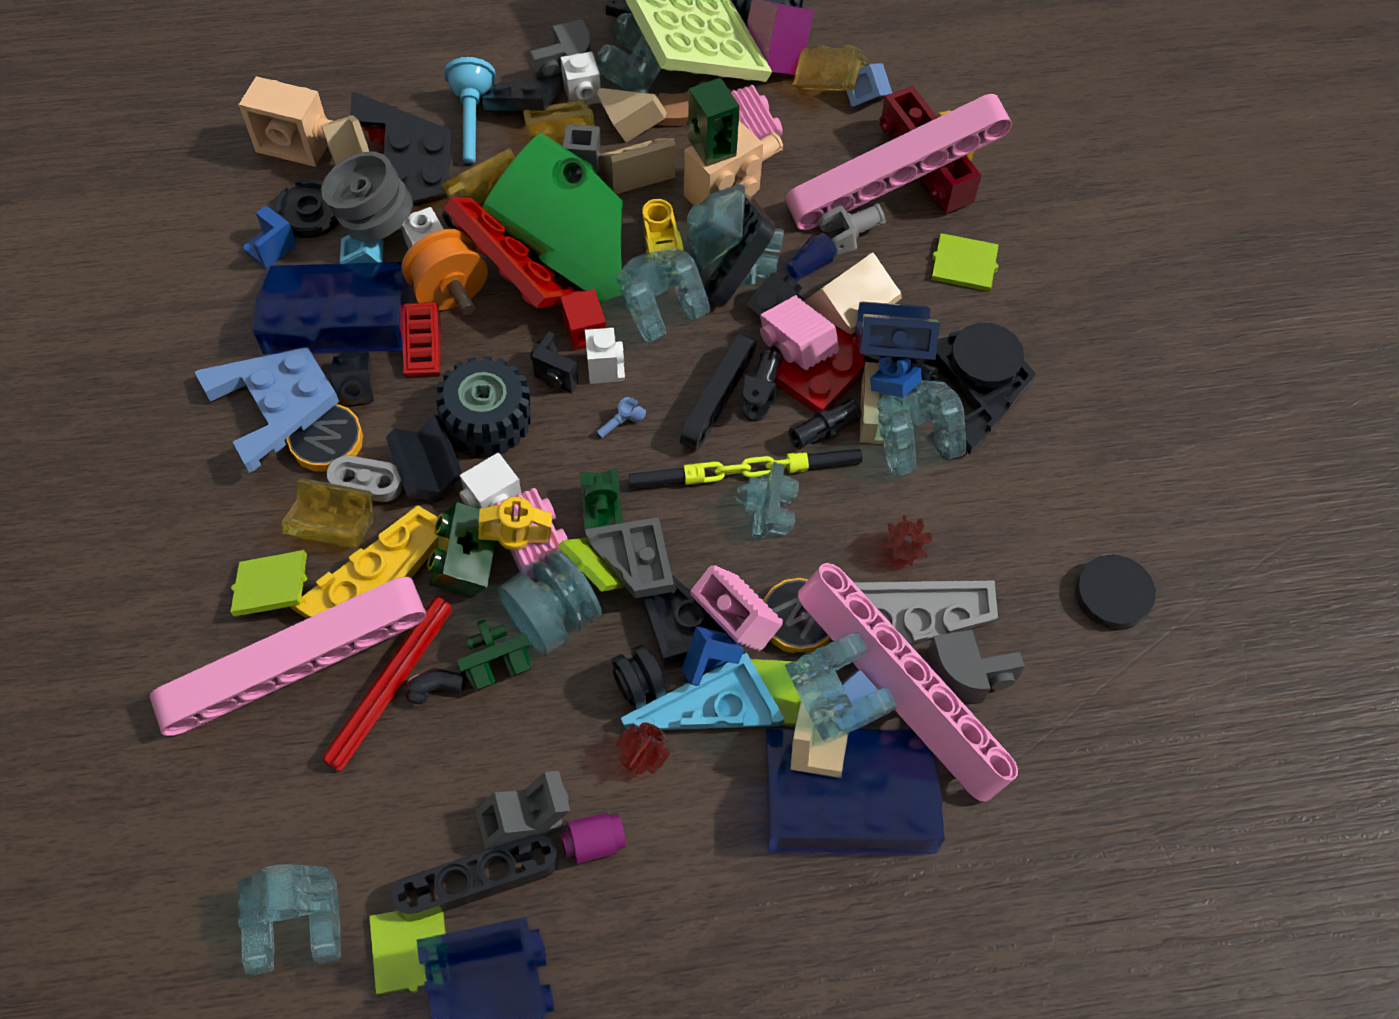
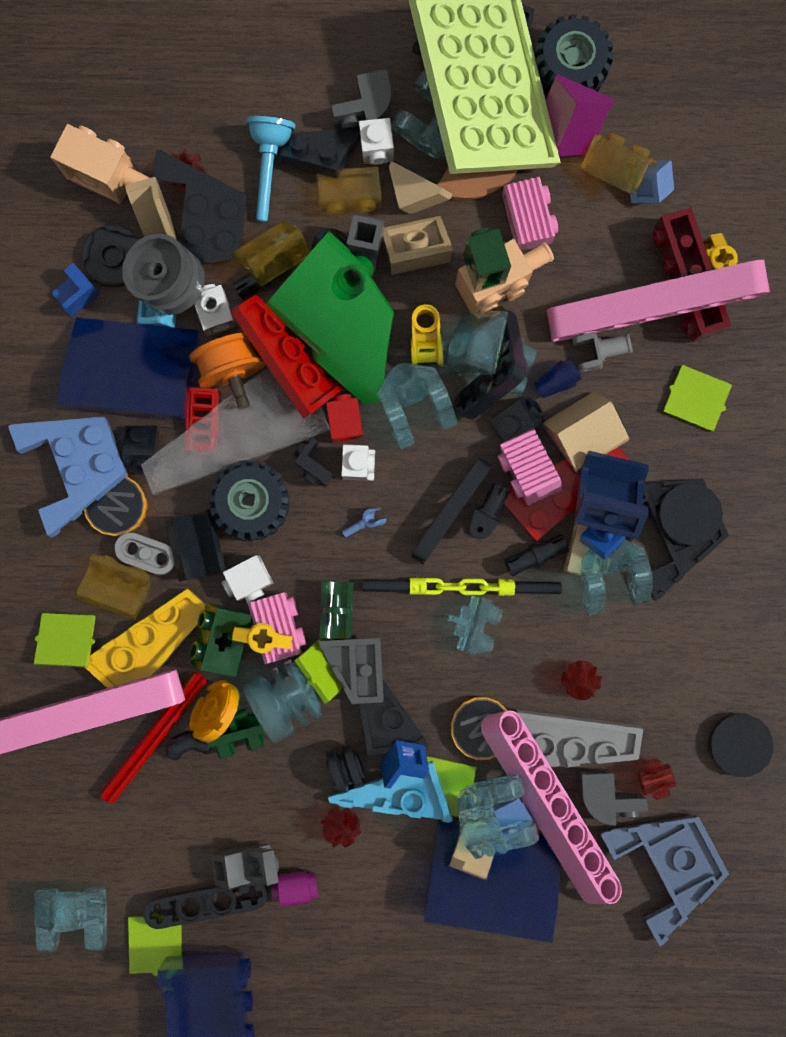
camera: 10 degrees right, 25 degrees up
bright pink brick [690,565,783,651] -> none
none -> clear wing [141,366,330,496]
none -> light orange tile [189,680,239,743]
none -> sand blue wing [599,815,729,947]
none -> clear red gear [637,758,676,800]

